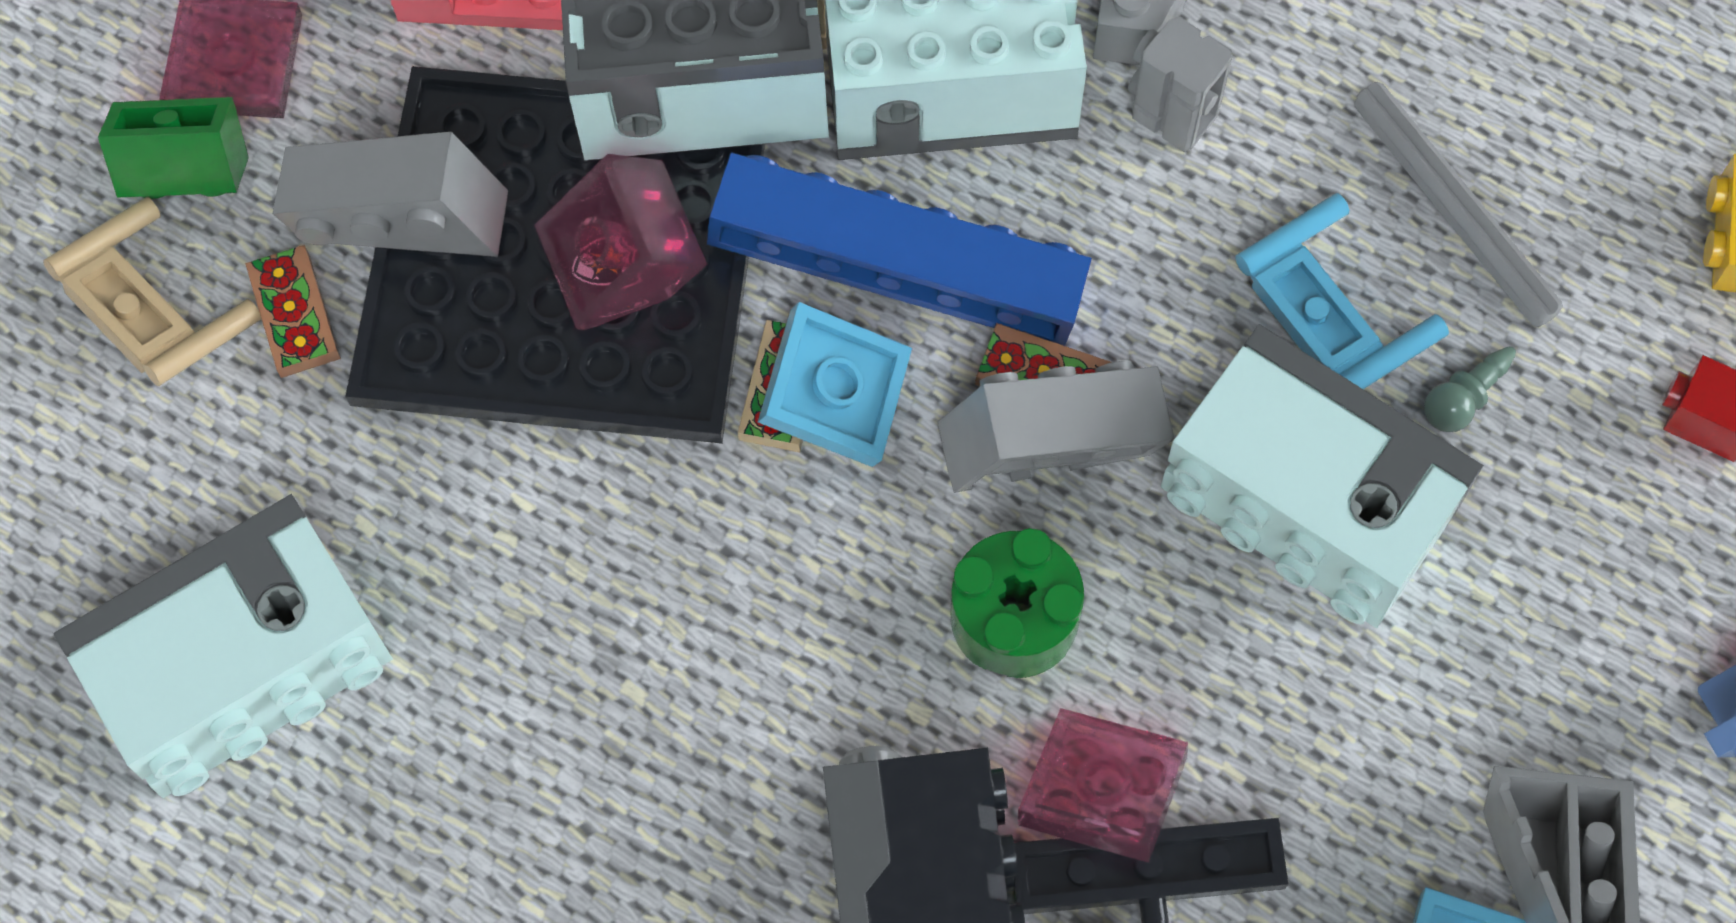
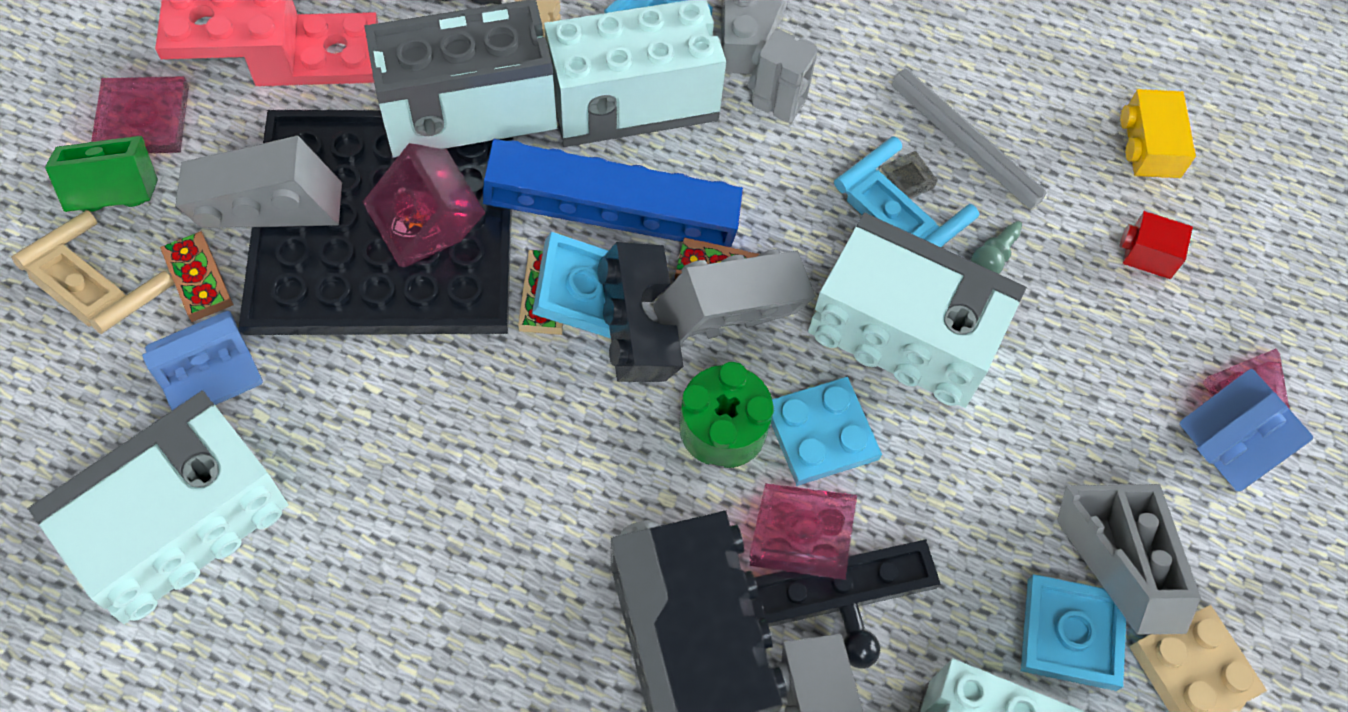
camera: 15 degrees left, 5 degrees down
none -> medium blue bracket [142,311,263,410]
none -> black arch [597,242,684,382]
none -> medium azure plate [771,377,882,486]
none -> clear smoke tile [880,151,938,199]

